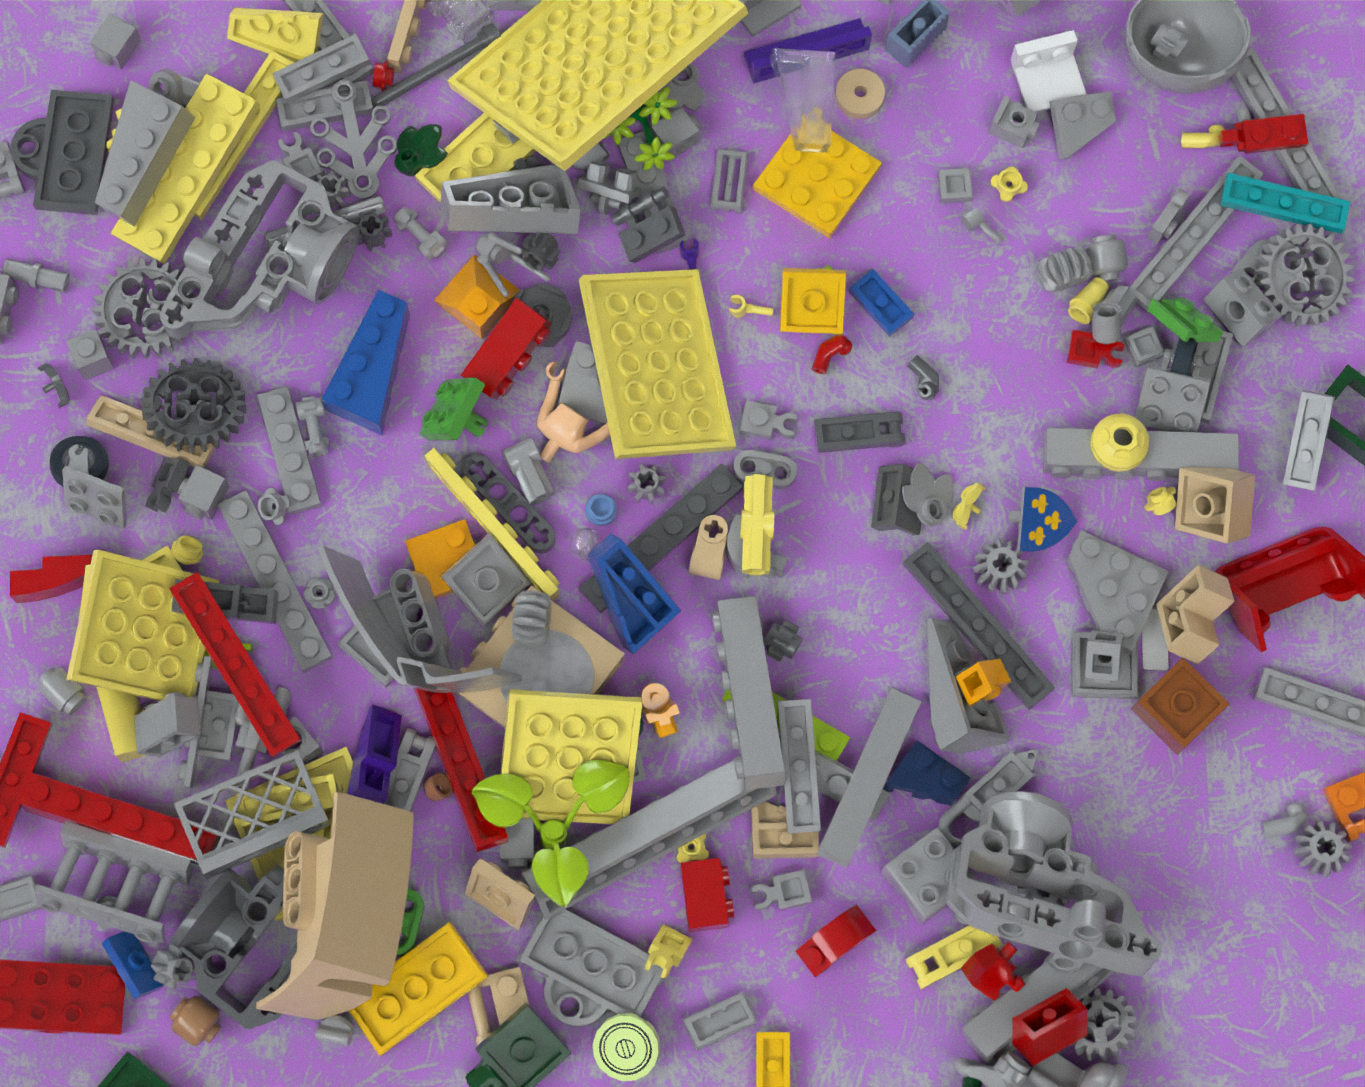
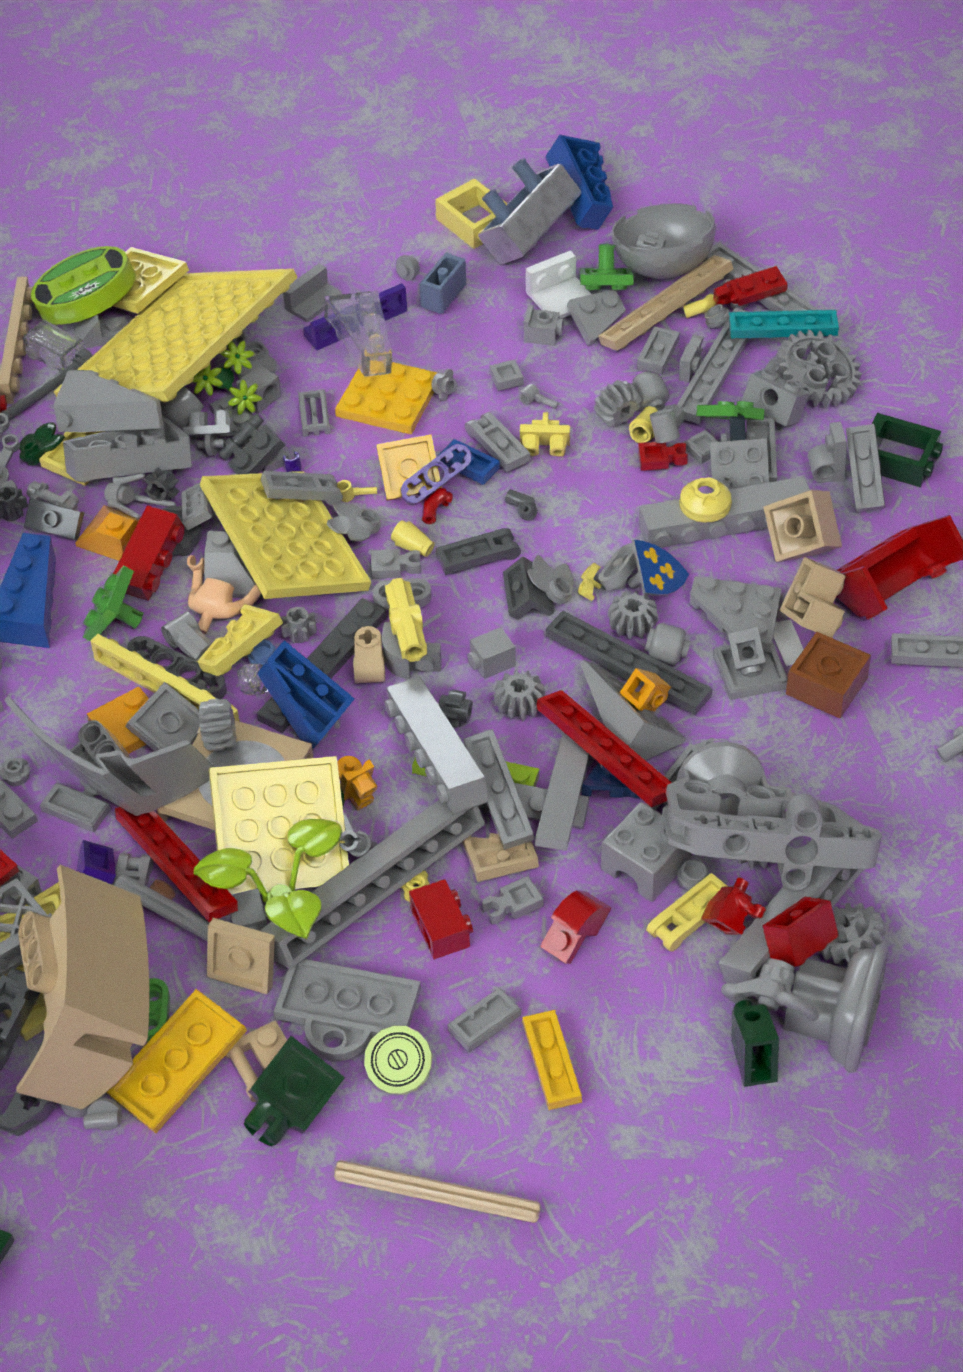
camera: 10 degrees left, 25 degrees down
light yellow plate [645,924,692,978] -> none
tan piece [835,69,885,119] -> none
light yellow plate [991,167,1028,202] -> none
light yellow plate [1144,487,1177,515] -> none
none -> dark grey plate [24,499,84,540]
none -> light grey wedge [54,370,164,433]
none -> light grey axle [114,874,209,941]
none -> light grey plate [181,482,212,530]
none -> light yellow wing [197,604,283,676]
none -> light grey plate [260,471,343,505]
none -> light grey plate [326,502,381,541]
none -> light grey axle [339,830,378,857]
none -> light yellow cone [391,520,435,557]
none -> beam [400,444,471,504]
none -> light grey plate [432,369,457,401]
none -> light grey plate [465,412,530,472]
none -> light grey brick [467,627,516,679]
none -> light grey gear [494,670,545,721]
none -> light yellow hips [520,412,570,457]
none -> red plate [536,690,672,808]
none -> bright green plate [579,244,634,290]
none -> tan plate [598,255,733,351]
none -> light grey plate [598,543,637,590]
none -> light grey plate [637,326,680,374]
none -> light grey head [645,623,691,665]
none -> light grey plate [705,304,730,329]
none -> light grey plate [808,421,846,483]

